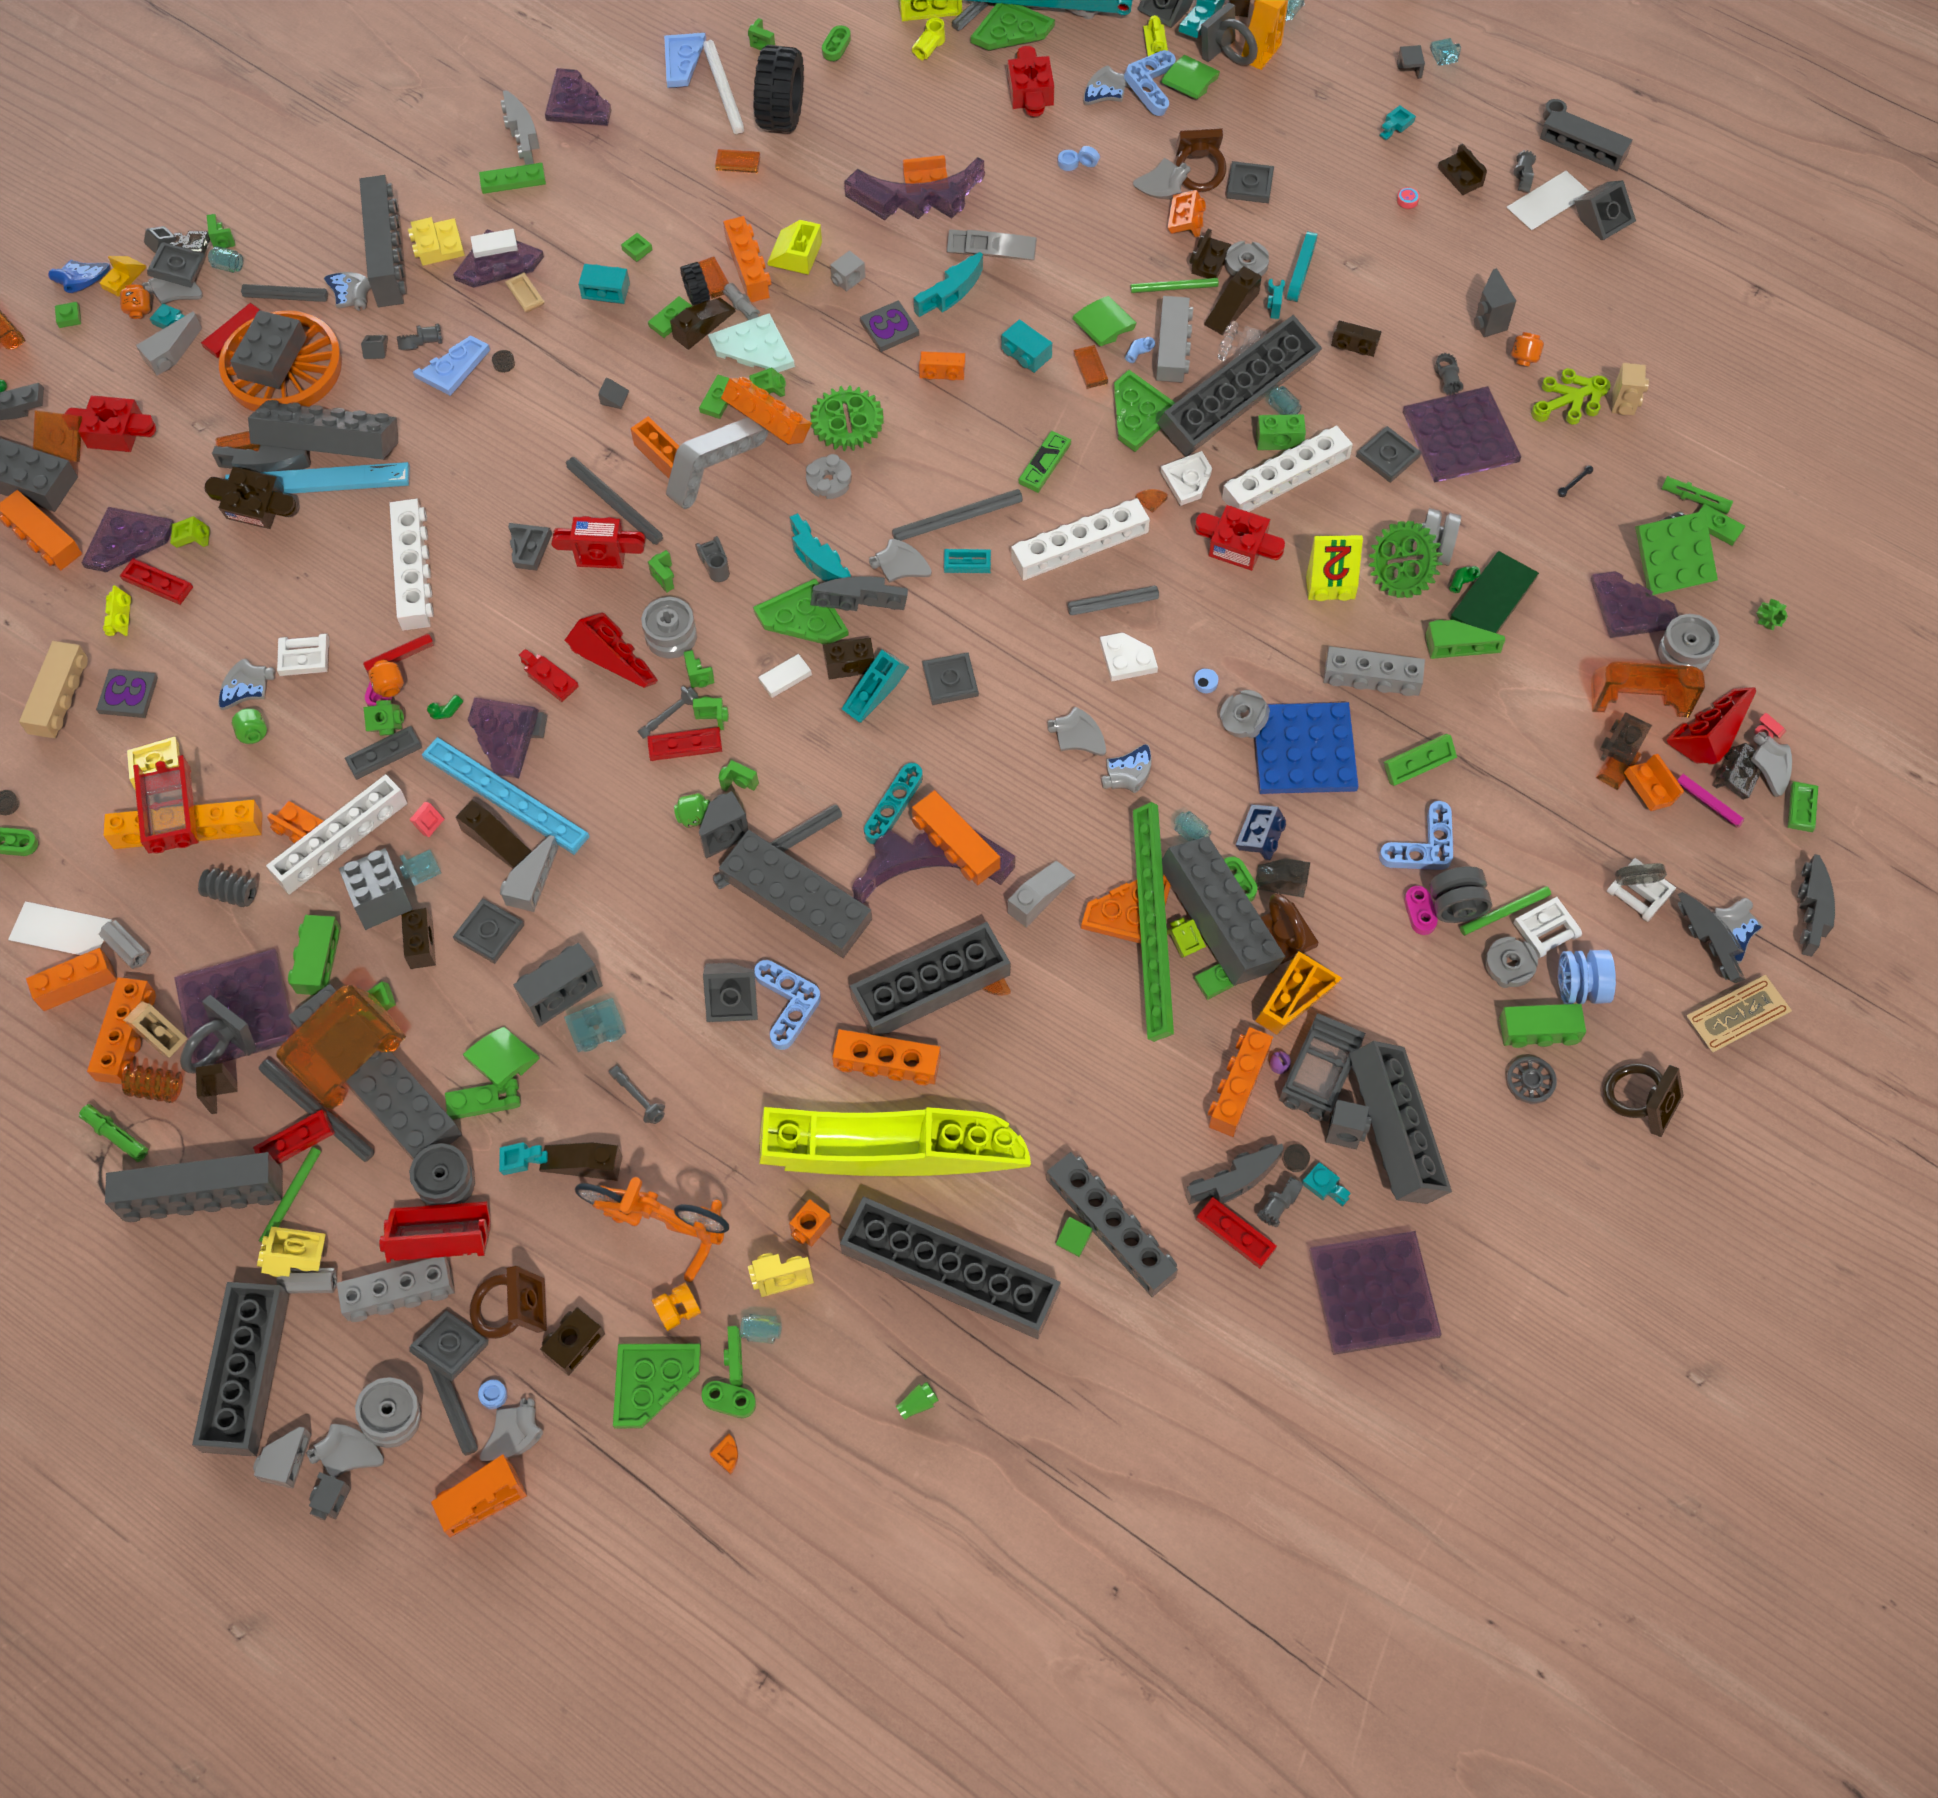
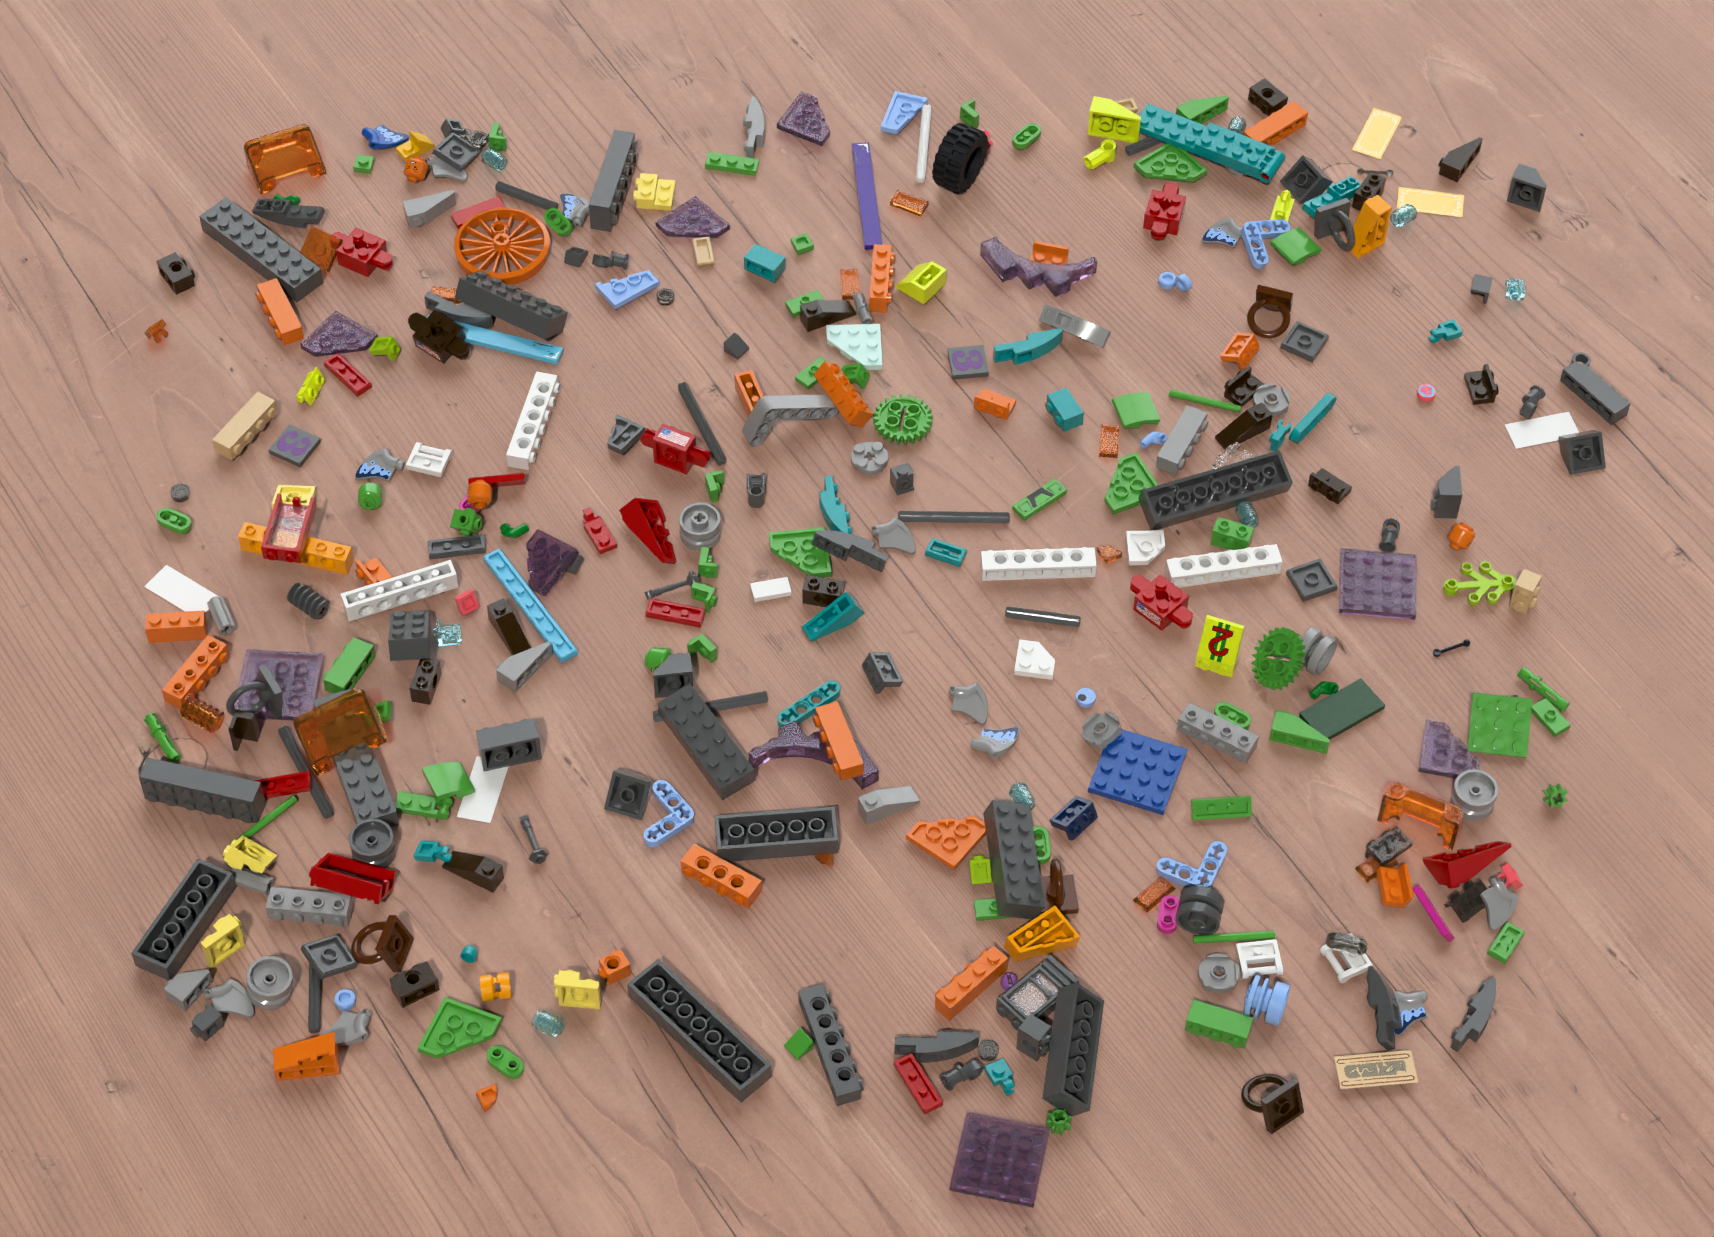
camera: 20 degrees right, 10 degrees down
tan brick [123,1001,188,1058] -> none
teal plate [149,303,184,329] -> none
dark grey brick [230,310,307,389] -> none
dark grey tile [453,898,524,964] -> none
white tile [471,229,518,258] -> none
clear light blue brick [564,998,626,1052] -> none
orange piece [575,1177,729,1282] -> none
black tyre [680,262,710,305] -> none
bright green plate [724,1326,743,1387] -> none
neon yellow slope [759,1107,1031,1176] -> none
light grey brick [830,251,866,292] -> none
bright green cone [896,1382,939,1420] -> none
dark grey tile [922,652,979,705] -> none
light grey arm [1133,158,1191,199] -> none
bright green plate [1133,802,1174,1042] -> none
clear smoke slope [1255,858,1310,898] -> none
flat silver wheel [1507,1056,1557,1105] -> none
none -> light yellow plate [201,914,245,969]
none -> white sticker [457,756,509,823]
none -> teal hinge [460,945,478,963]
none -> bright green plate [544,208,573,237]
none -> tile [852,142,882,250]
none -> dark grey bracket [862,652,903,694]
none -> dark grey brick [890,463,914,496]
none -> bright green gear [1046,1108,1072,1136]
none -> clear orange tile [1133,876,1176,913]
none -> bright green plate [1214,702,1251,730]

